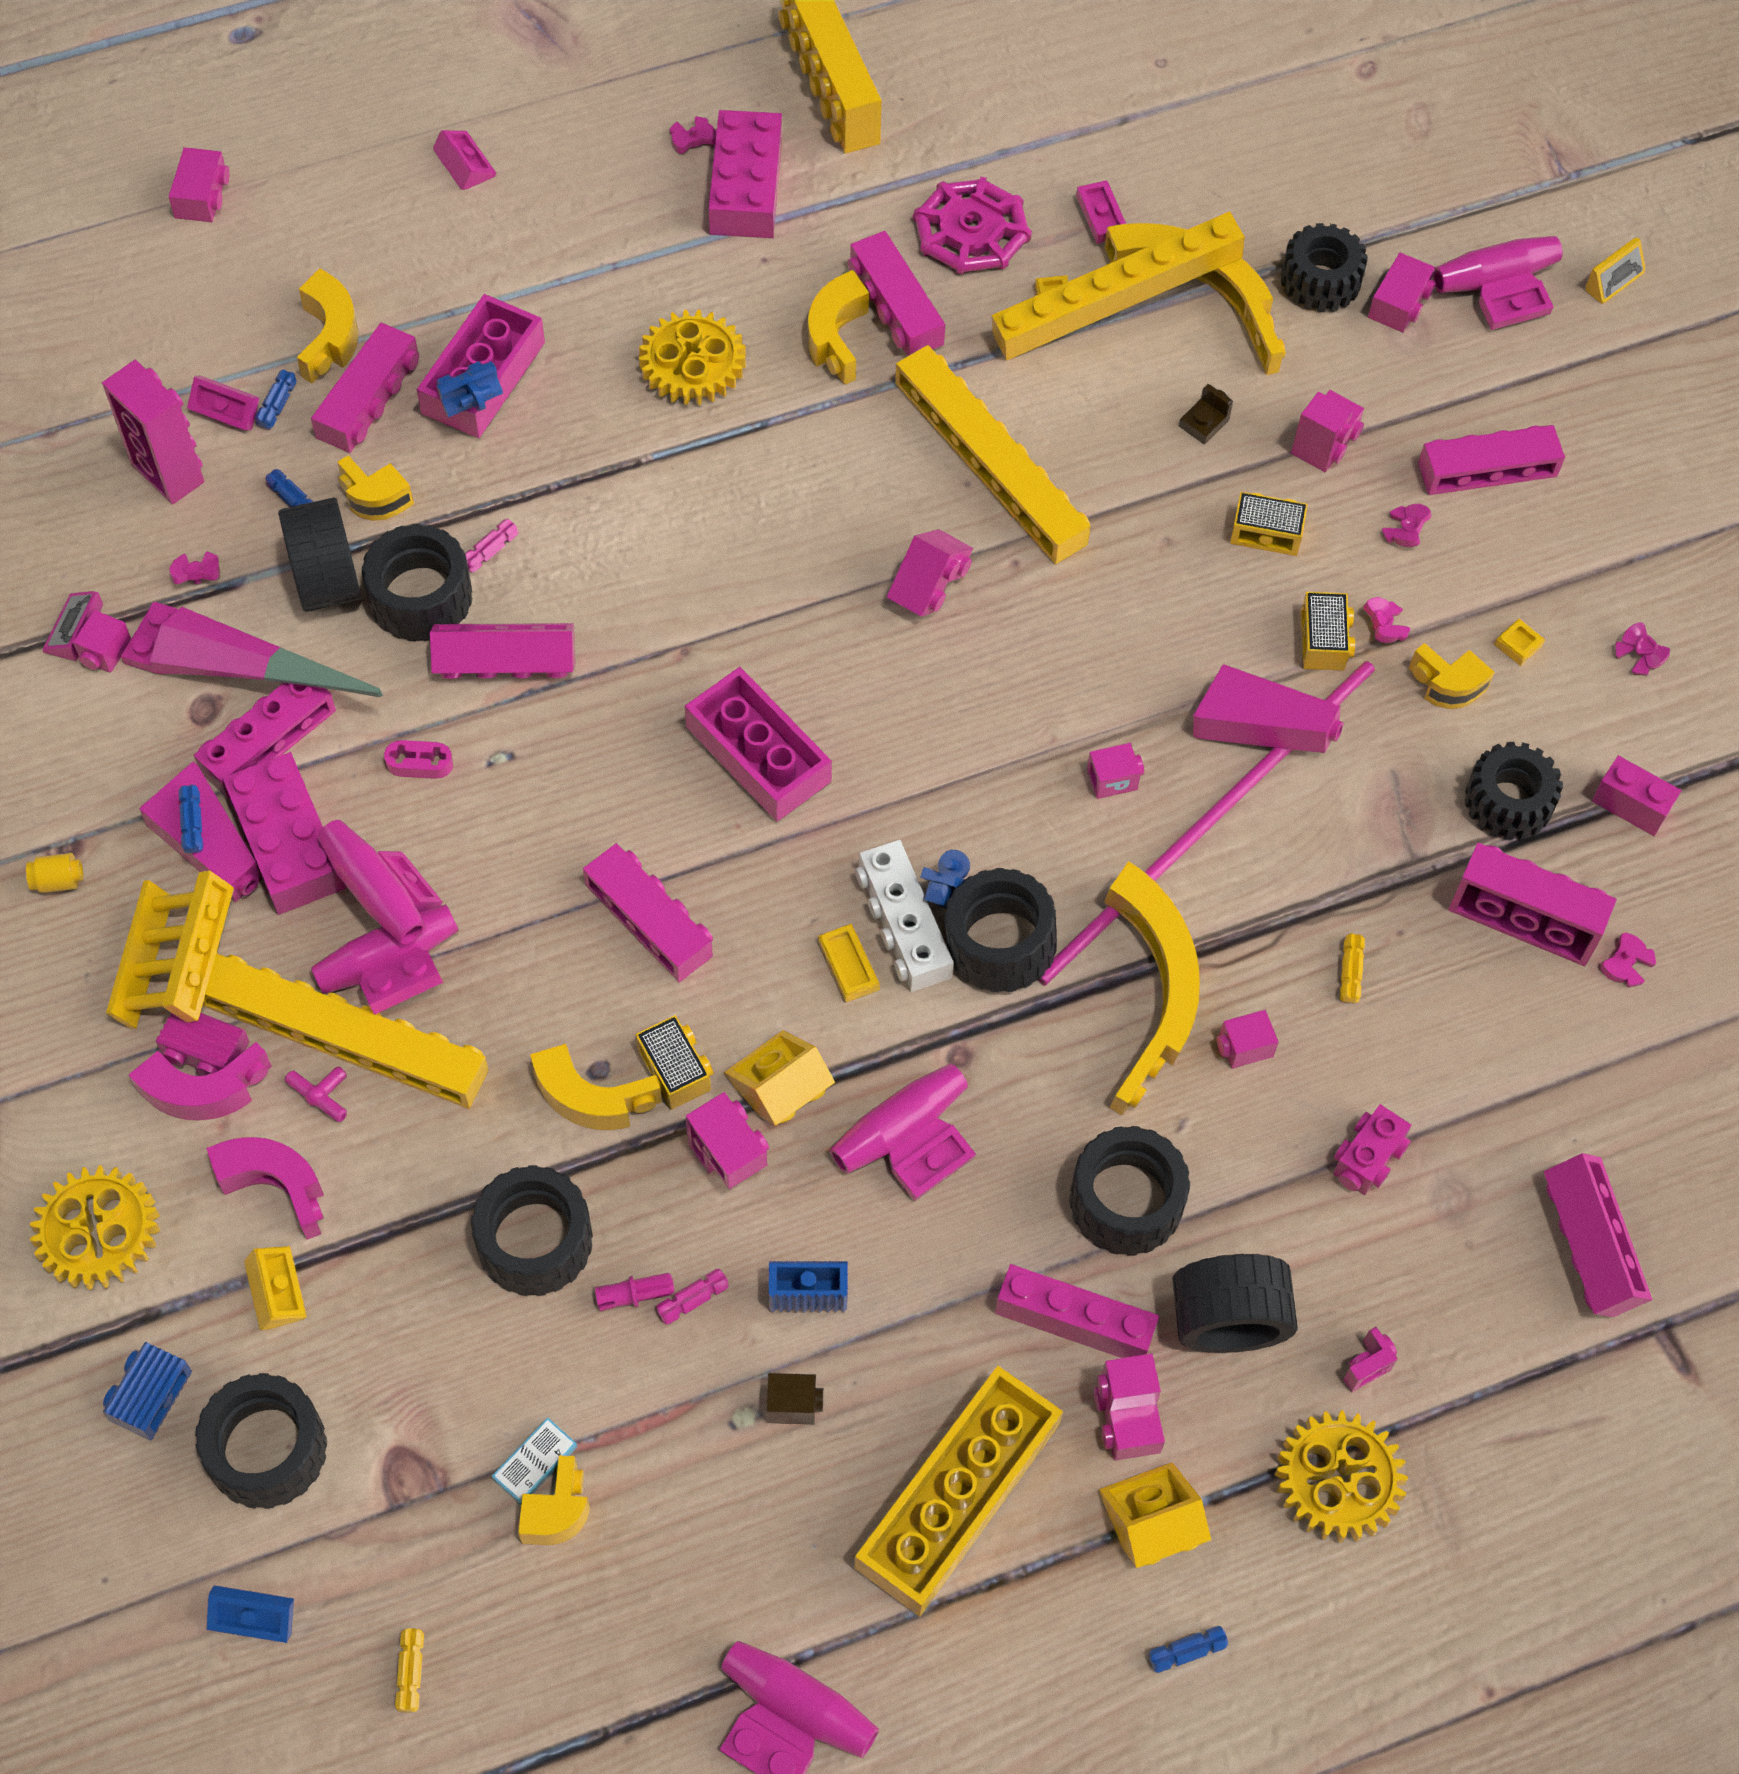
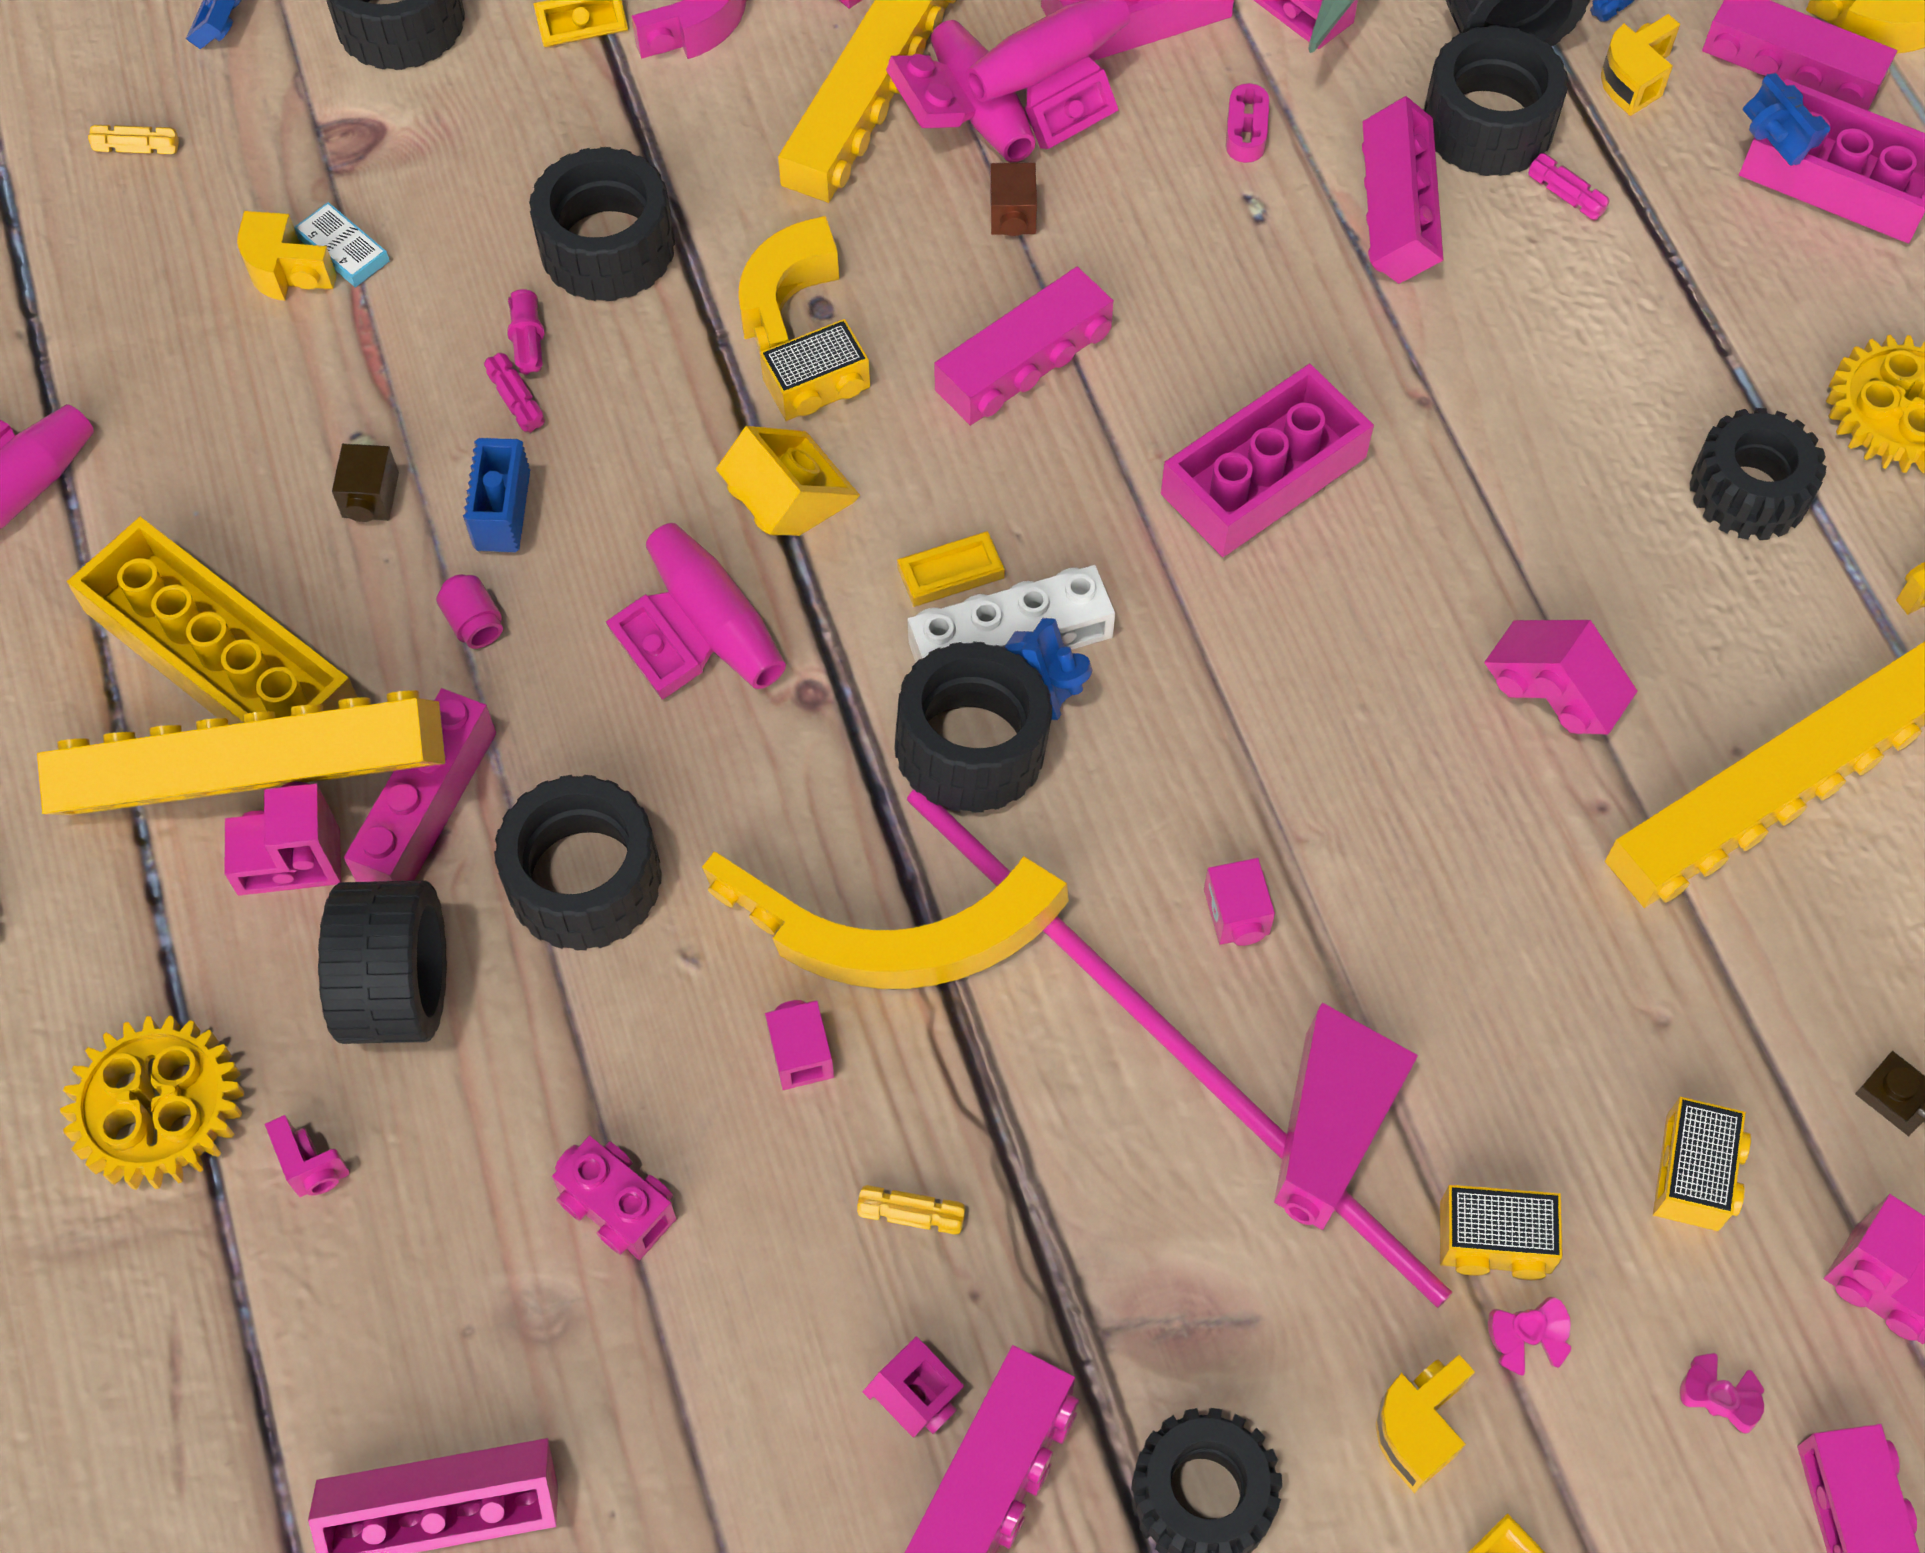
camera: 95 degrees right, 0 degrees up
dark pink piece [285,1066,347,1122] -> none
dark pink brick [686,1092,769,1189] -> none
yellow slope [1099,1462,1211,1568] -> none
none -> yellow brick [37,690,445,815]
none -> dark pink brick [436,574,503,649]
none -> dark pink brick [862,1336,964,1438]
none -> copper brick [990,163,1037,236]
none -> black tyre [1690,408,1827,540]

